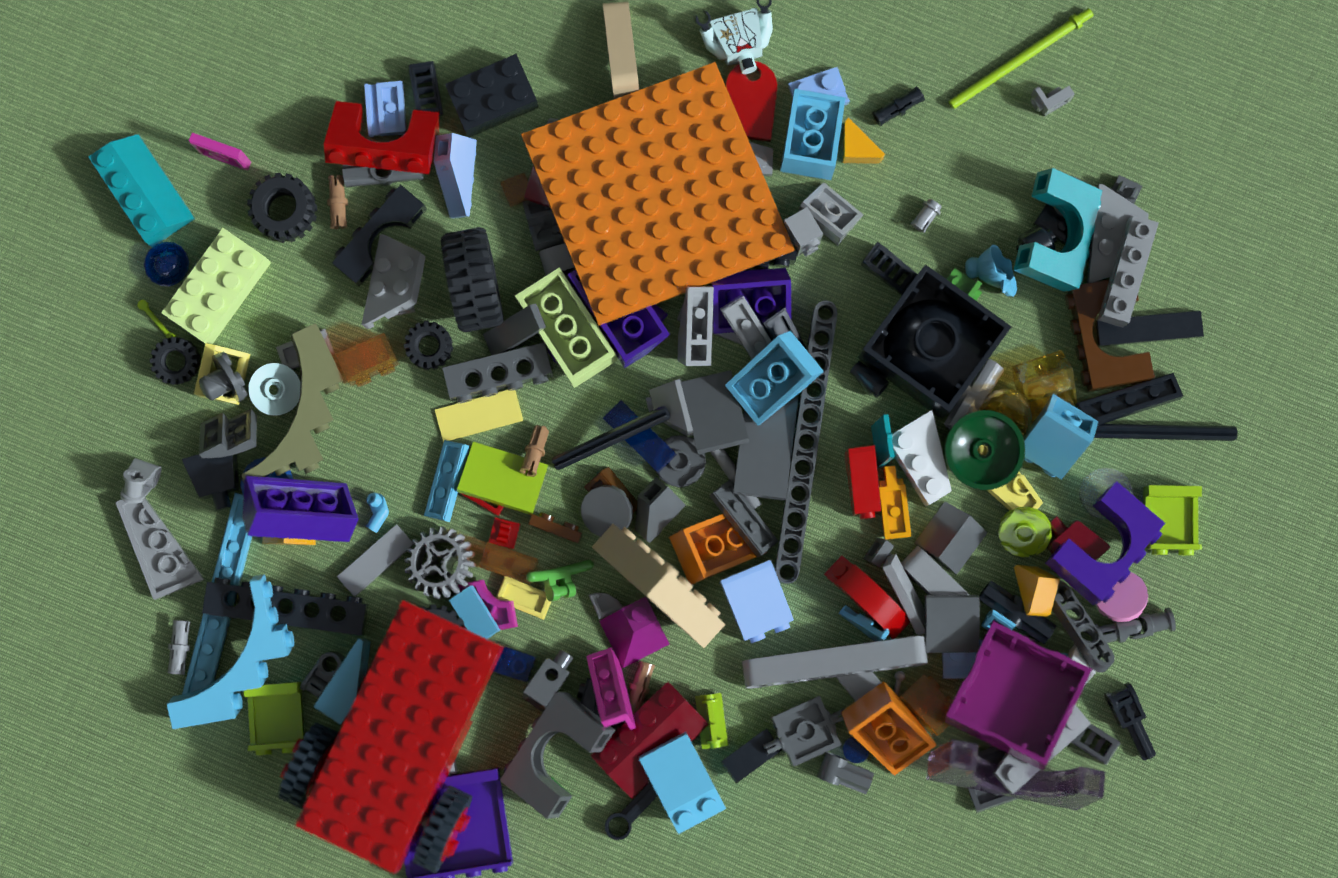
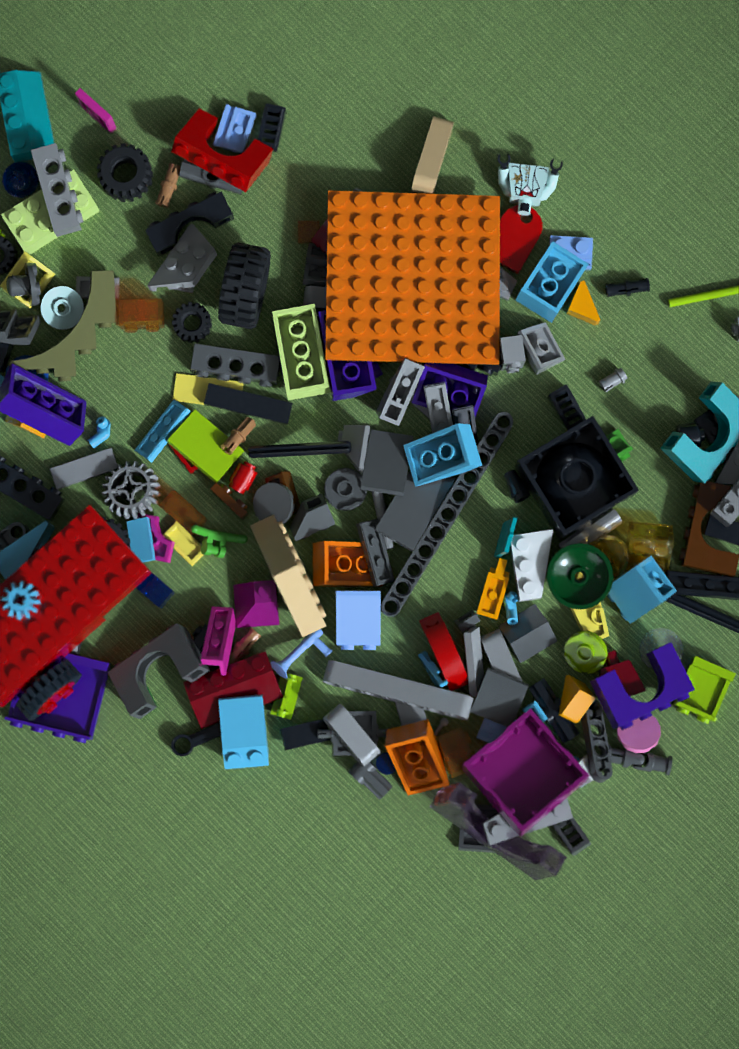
camera: 25 degrees right, 0 degrees up
light blue slope [434,133,477,218] -> none
black brick [445,54,539,138] -> none
dark grey tile [483,303,546,356] -> none
red tile [488,517,521,550] -> none
dark grey torso [522,650,573,712] -> none
light grey tile [589,593,623,619] -> none
clear blue tile [603,400,677,473] -> none
red slope [844,445,881,520] -> none
medium azure hair [965,245,1017,297] -> none
black connector [1104,682,1156,761] -> none
none -> medium azure gear [1,581,40,620]
none -> light grey brick [31,143,84,237]
none -> black tile [204,383,293,425]
none -> red brick [229,461,258,494]
none -> light blue piece [271,629,333,679]
none -> light grey beam [323,704,380,767]
none -> medium azure arm [503,591,518,625]

